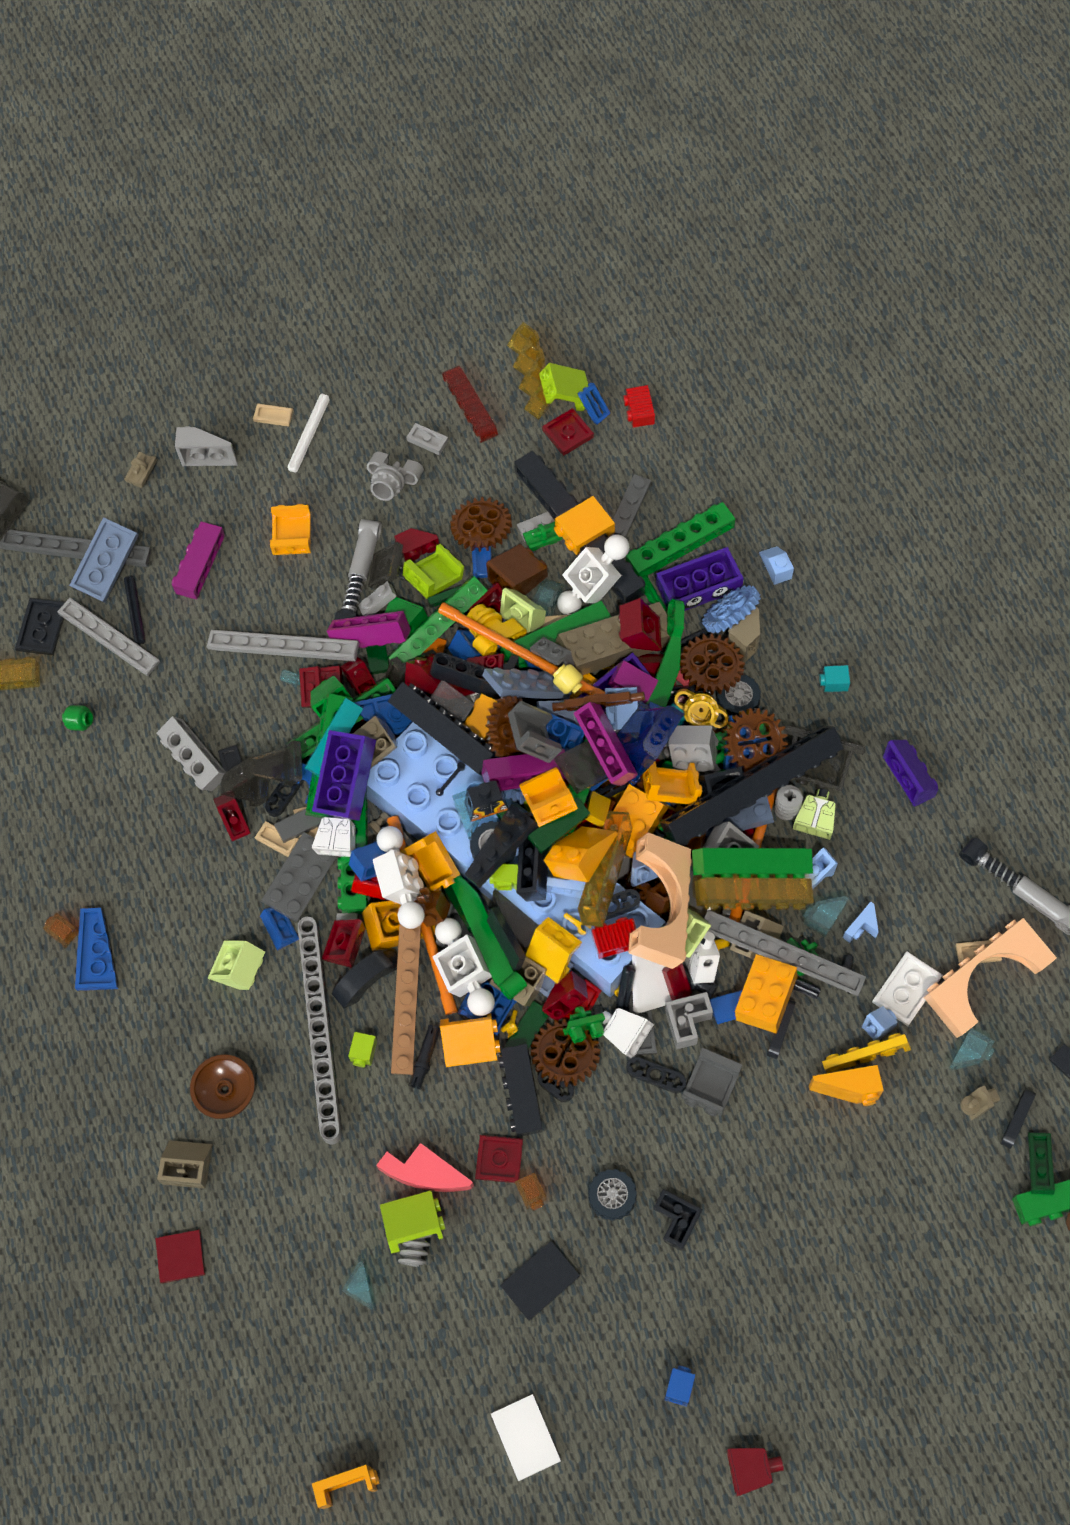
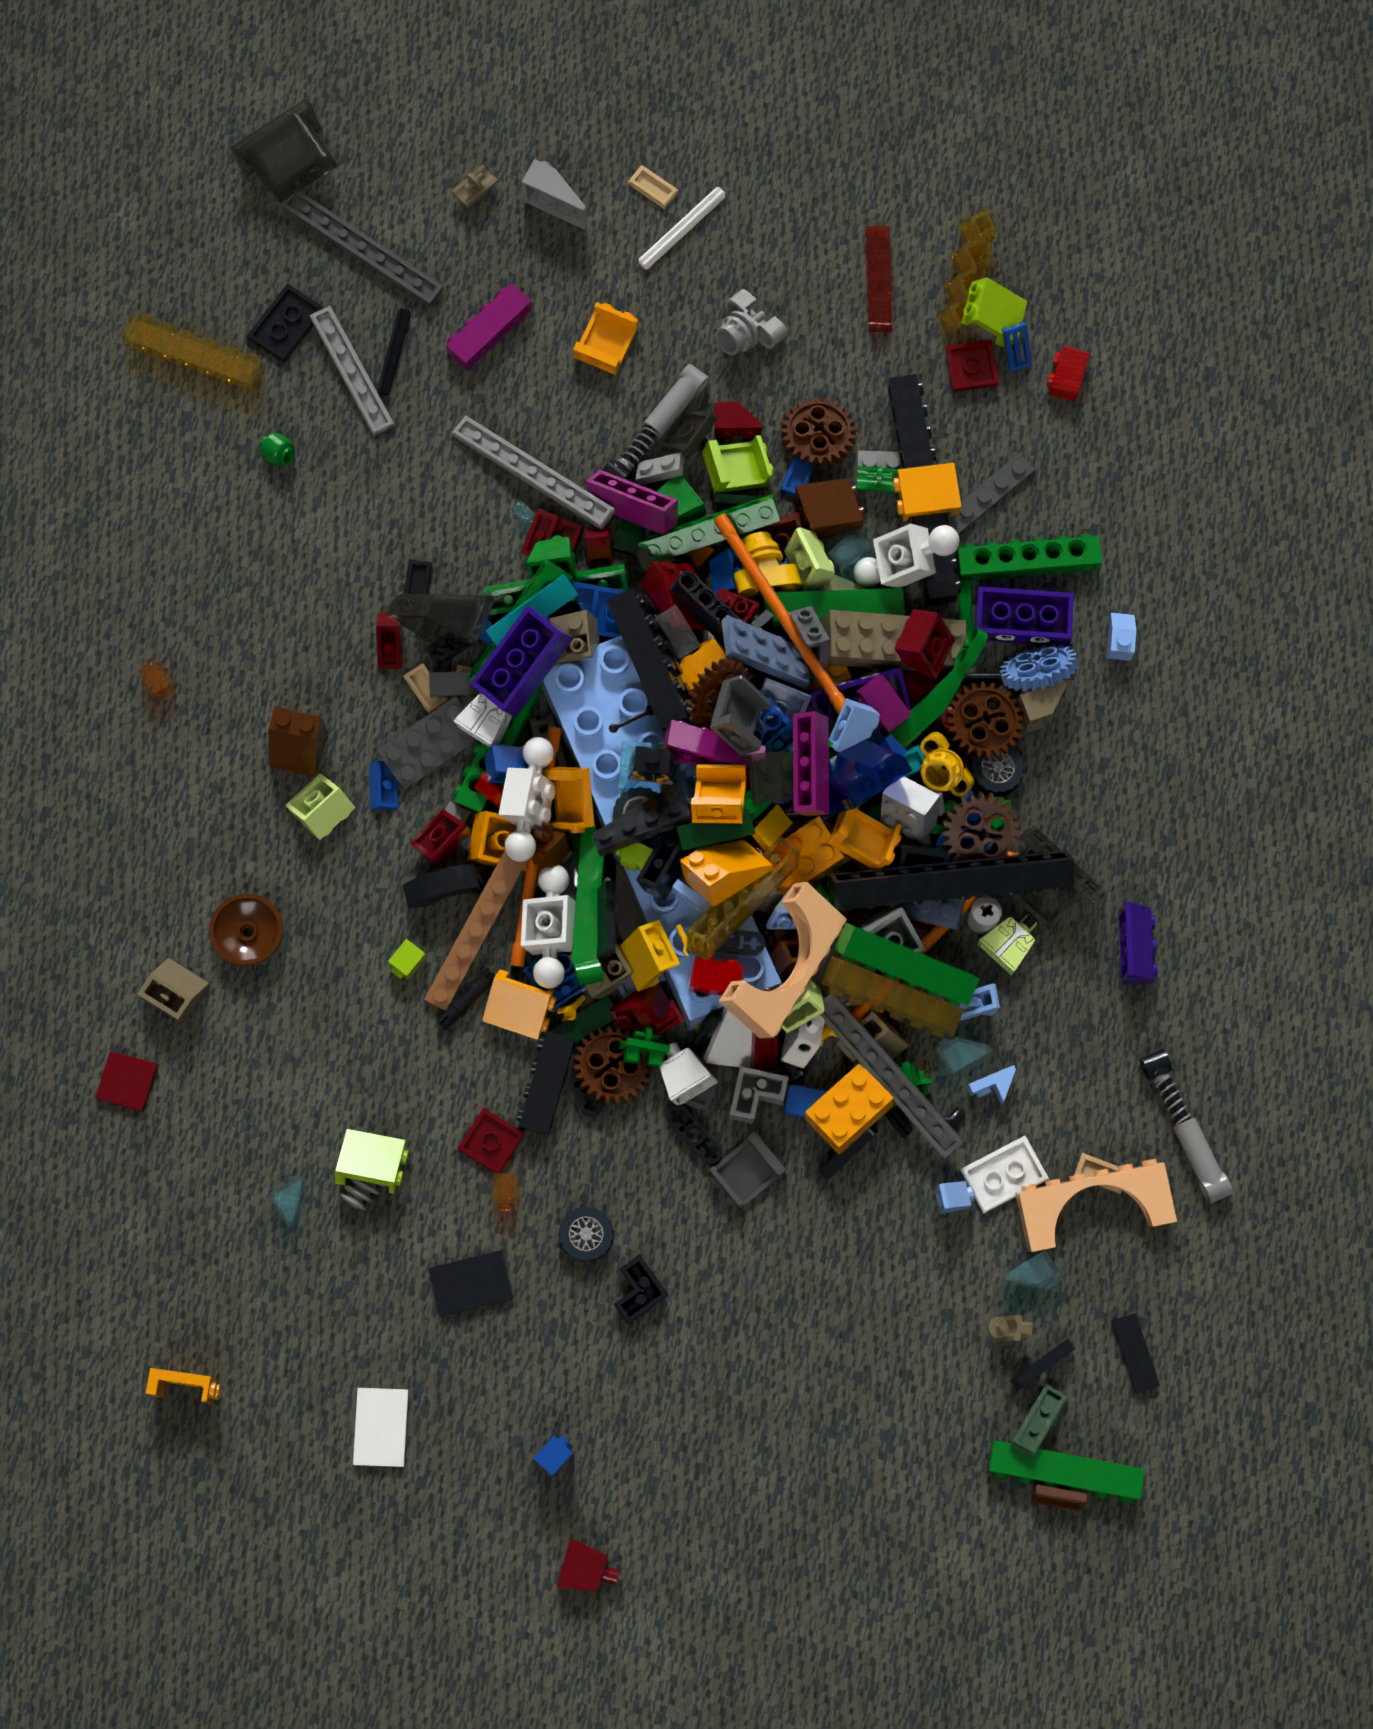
camera: 20 degrees right, 10 degrees up
sand blue plate [69,517,139,603] -> none
blue wing [75,908,118,991] -> none
light grey brick [157,716,228,791] -> none
light grey beam [298,917,342,1144] -> none
coral slope [376,1143,474,1192] -> none
light grey plate [407,423,448,455] -> none
light yellow head [552,664,583,694] -> none
reddish brown piece [552,692,645,712] -> none
light orange slope [809,1065,884,1106] -> none
teal brick [819,665,850,692] -> none
yellow wing [822,1033,911,1073] -> none
none -> reddish brown slope [268,706,328,777]

